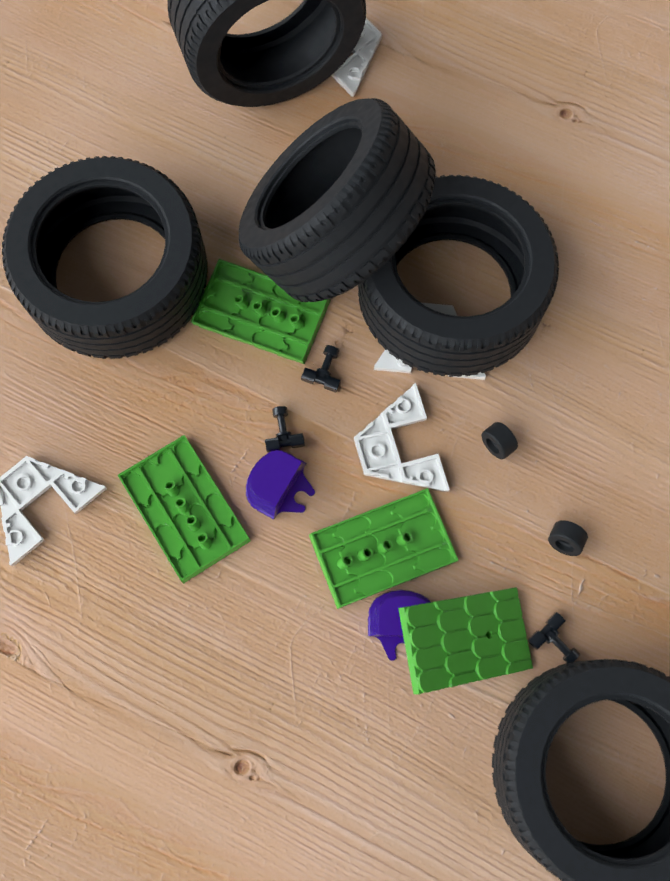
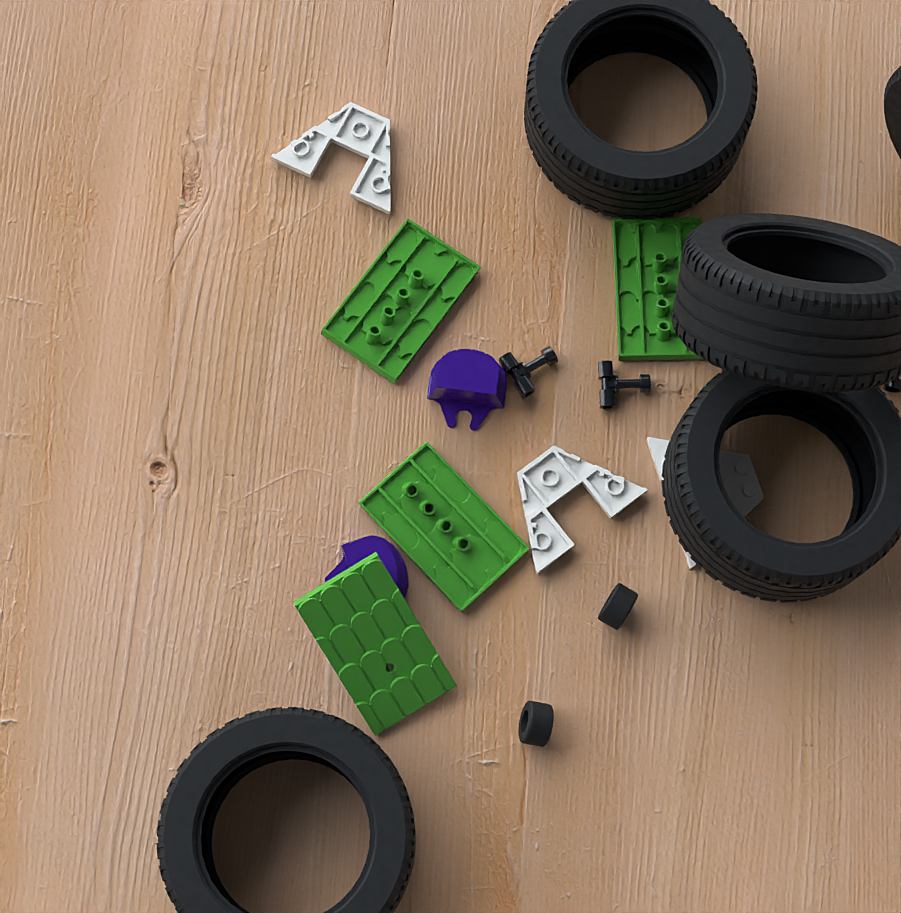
camera: 70 degrees right, 0 degrees up
black bar [528,612,580,663] -> none

